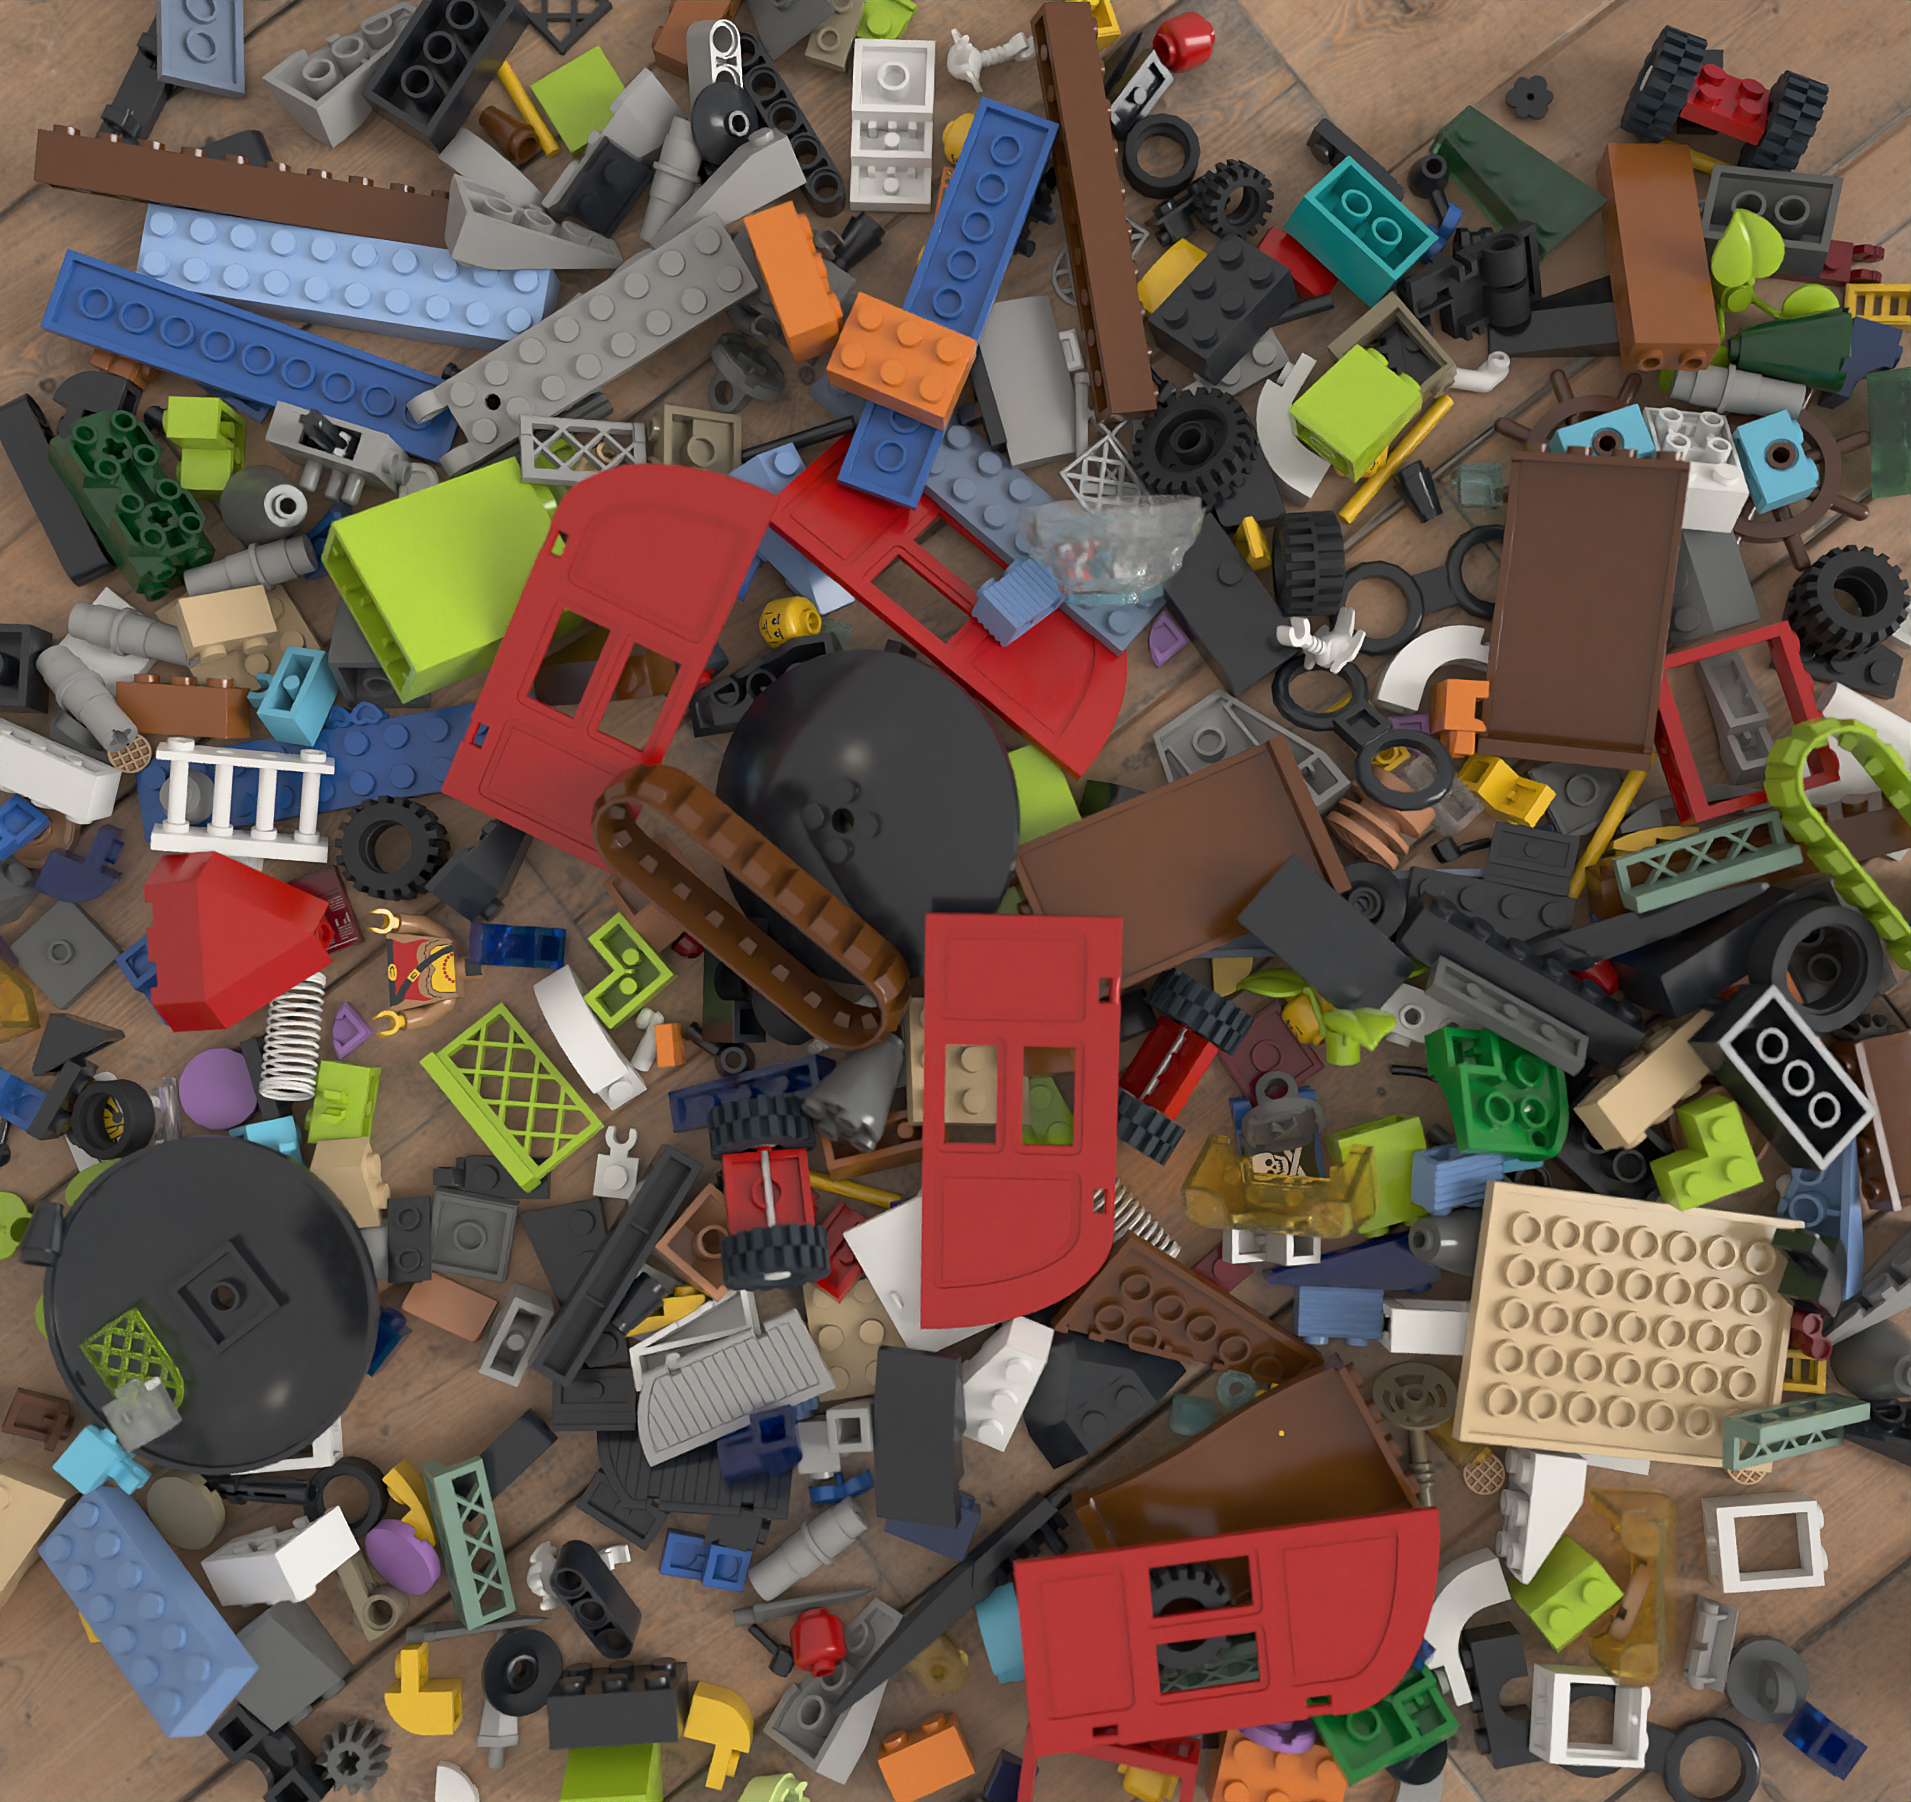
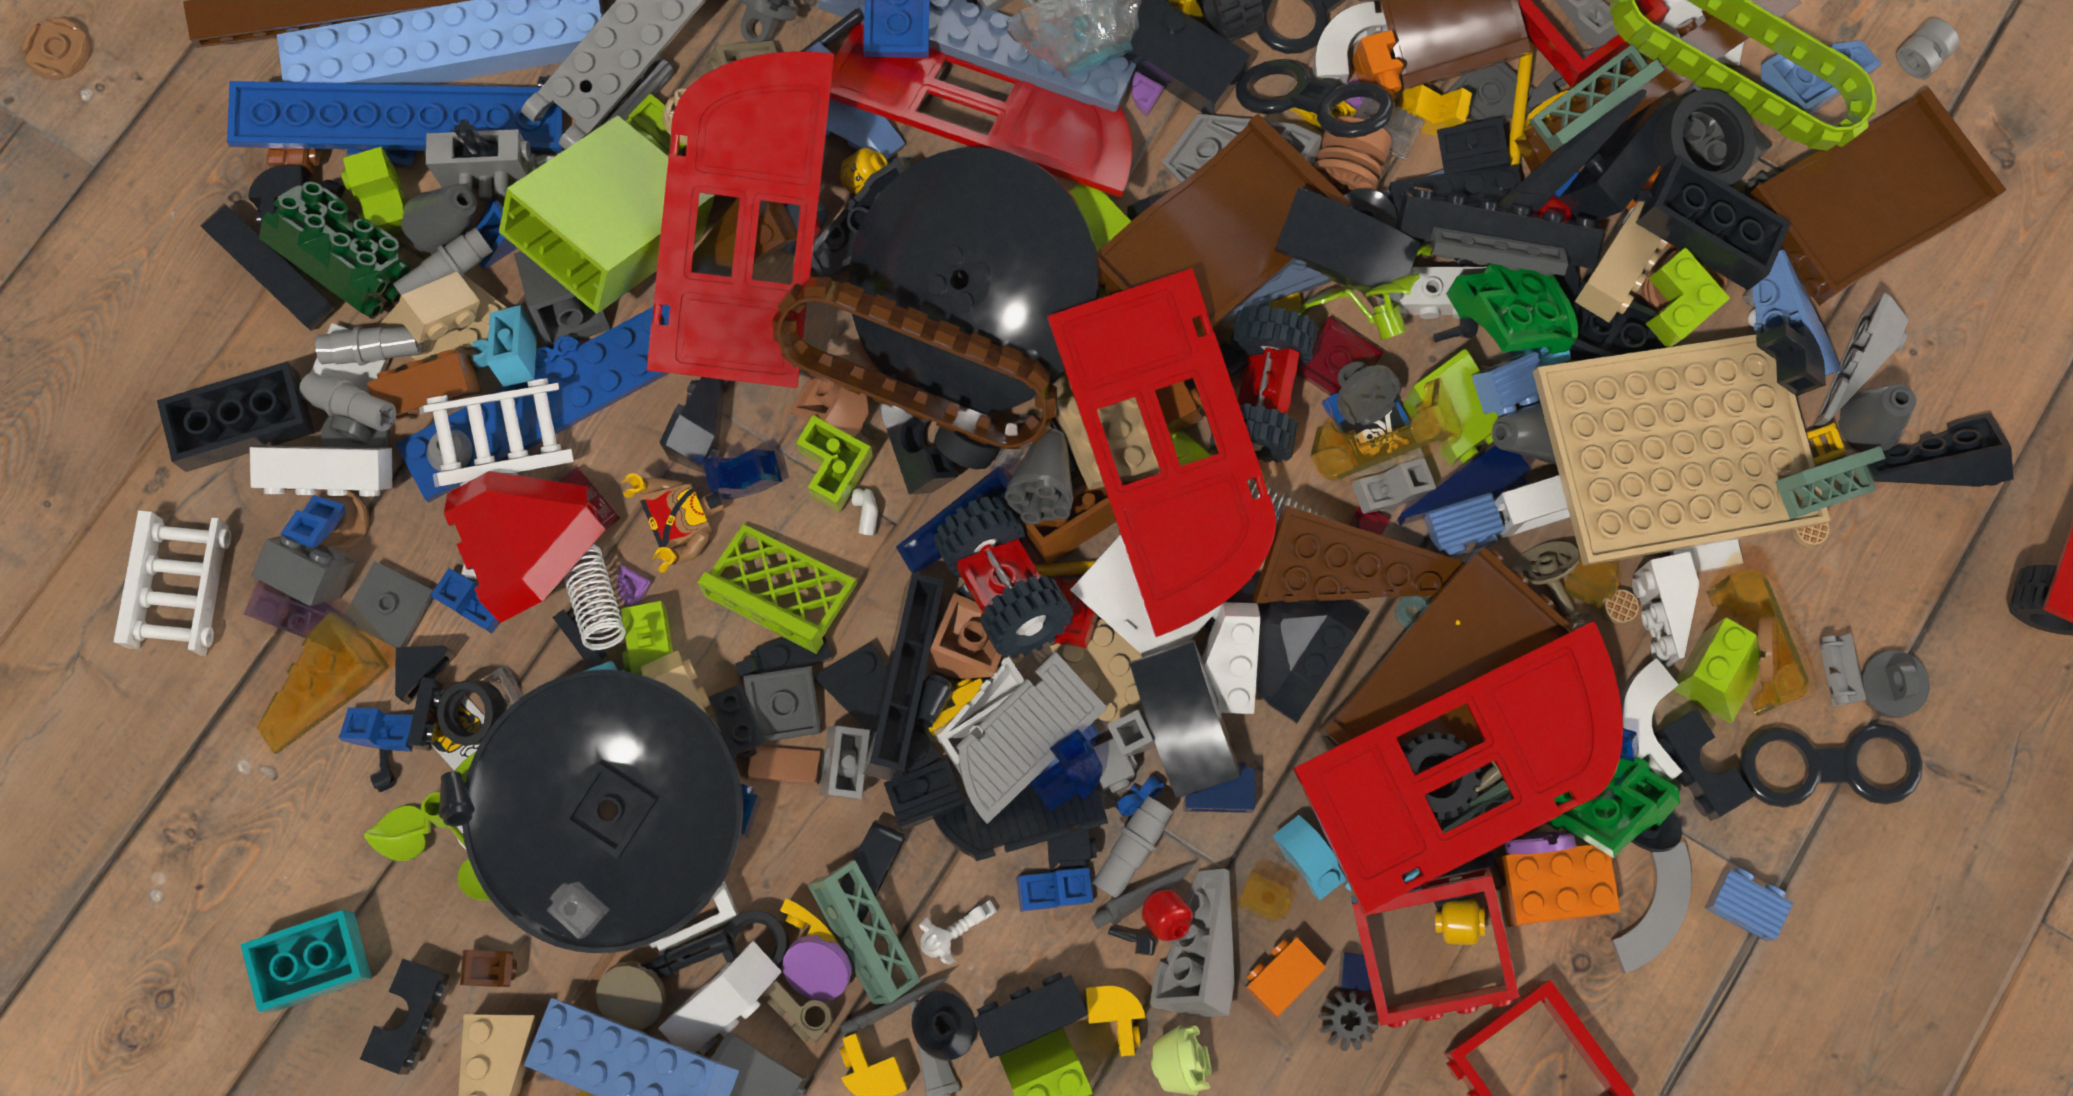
camera: 25 degrees left, 10 degrees down
clear blue brick [34,823,125,903] -> none
medium azure brick [52,1423,153,1495] -> none
clear neon green window [78,1307,184,1423] -> none
tile [107,733,152,773] -> none
medium lavender tile [179,1048,259,1129] -> none
black tyre [335,795,451,901] -> none
light grey window [517,414,646,486] -> none
white arch [533,964,647,1111] -> none
black beam [549,1540,641,1660] -> none
black hinge [576,1467,670,1551] -> none
white plate [593,1125,641,1199] -> none
orange tile [654,1023,686,1067] -> none
dark red hinge [671,931,704,959] -> none
black bar [682,1021,756,1082] -> none
black piece [832,1485,1072,1716] -> none
medium blue brick [971,554,1070,647] -> none
clear light blue slope [1168,1393,1214,1436] -> none
white piece [1277,606,1366,674] -> none
yellow head [1281,991,1335,1047] -> none
black hand [1431,835,1491,864] -> none
white window [1529,1663,1651,1768] -> none
white window [1701,1491,1828,1593] -> none
clear blue brick [1782,1700,1868,1781] -> none
dark red plate [1788,1308,1832,1361] -> none

